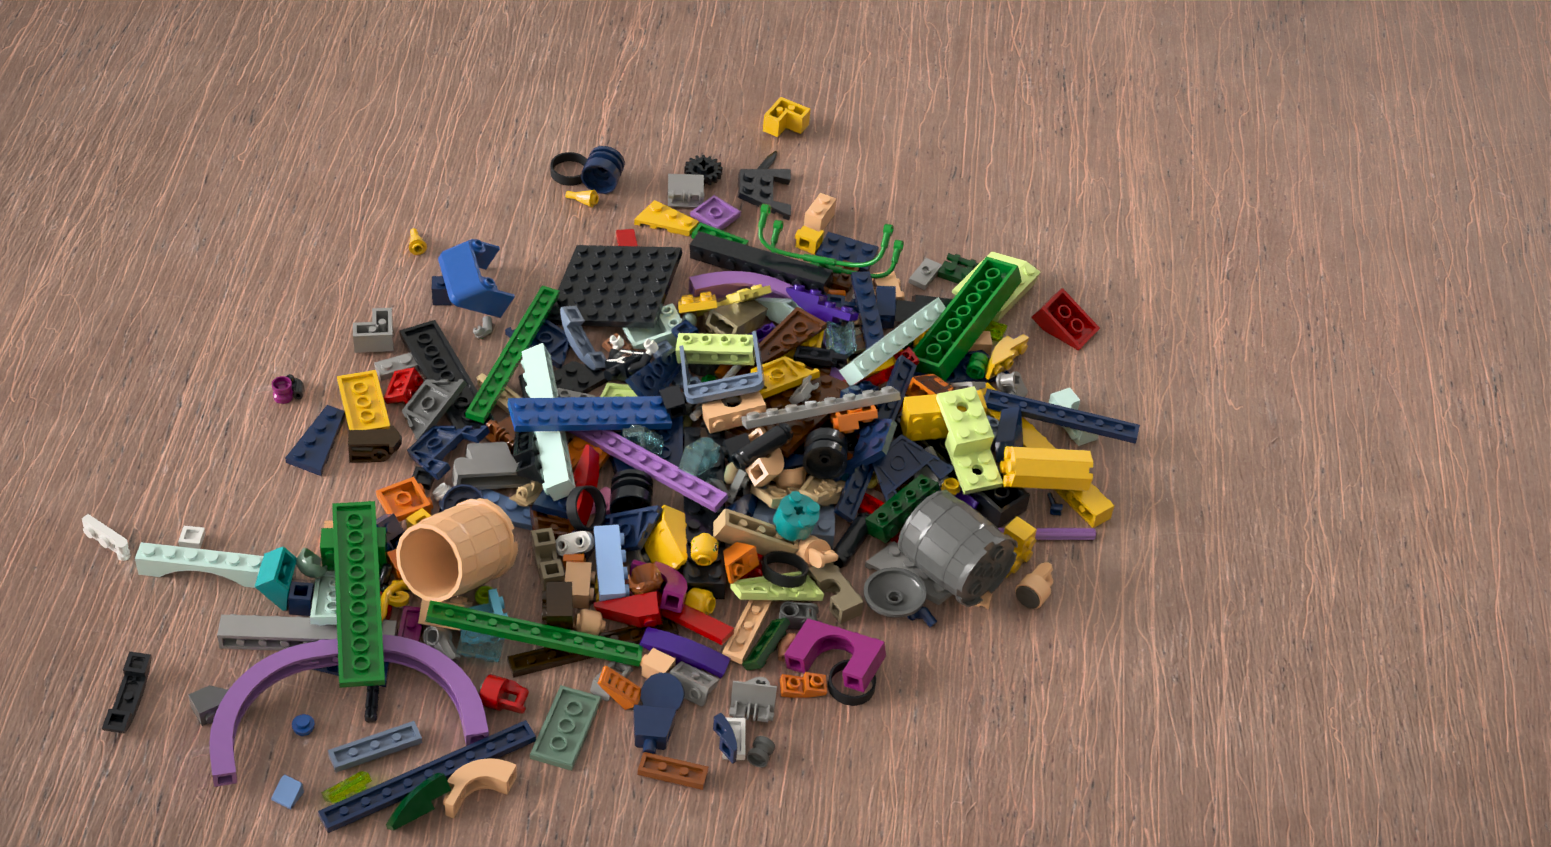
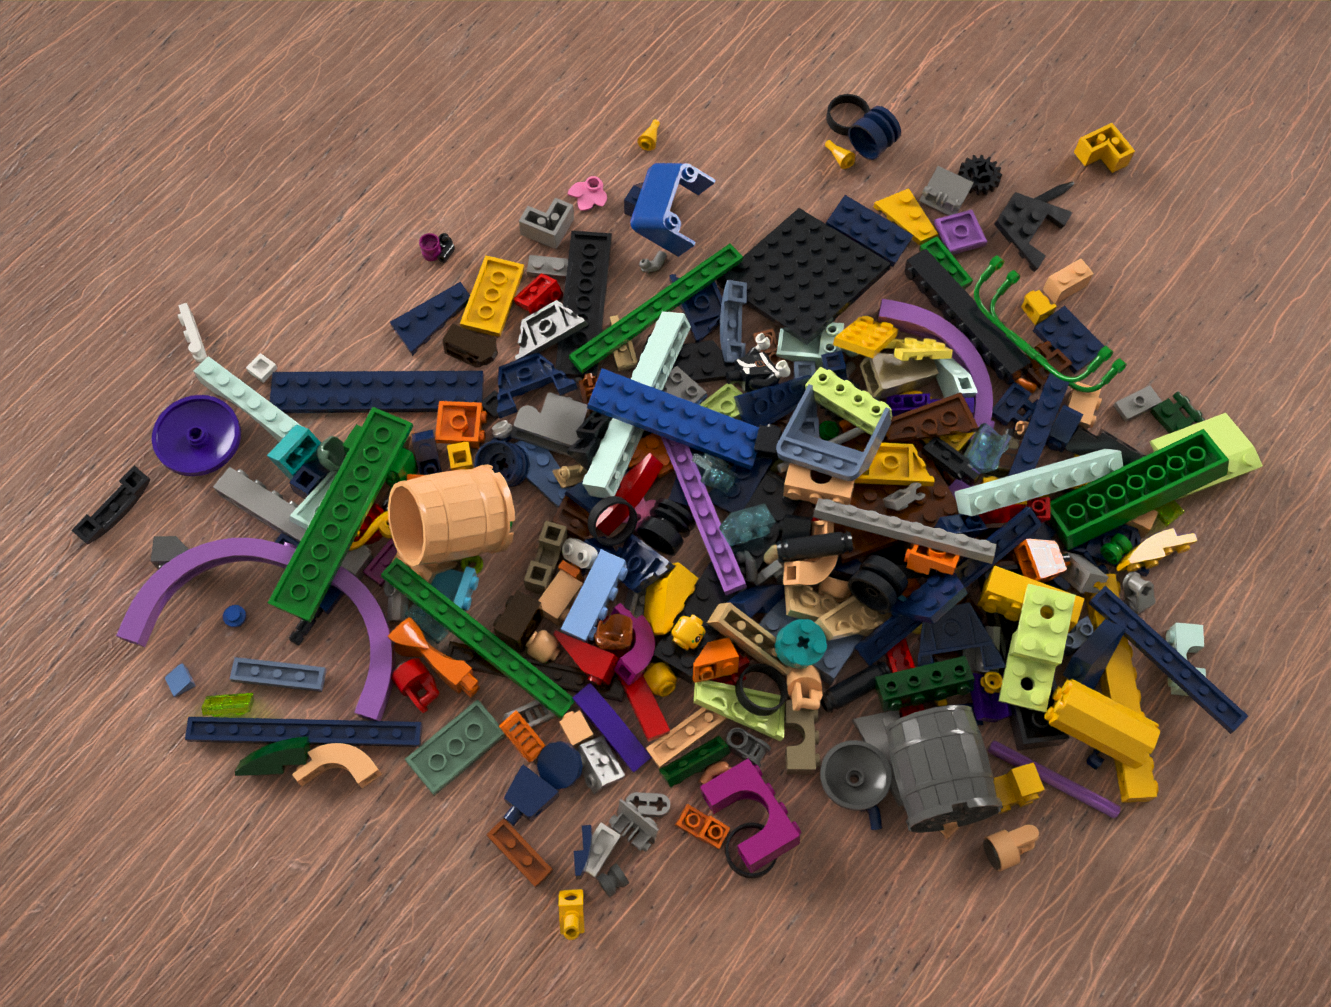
camera: 35 degrees right, 20 degrees up
dark purple slope [786,284,859,324] -> none
red slope [1031,288,1100,350] -> none
none -> dark purple dish [152,395,241,476]
none -> dark blue plate [269,371,484,413]
none -> orange hips [387,617,480,698]
none -> yellow bracket [558,889,585,940]
none -> bright pink plate [568,176,607,211]
none -> dark blue plate [825,195,914,267]

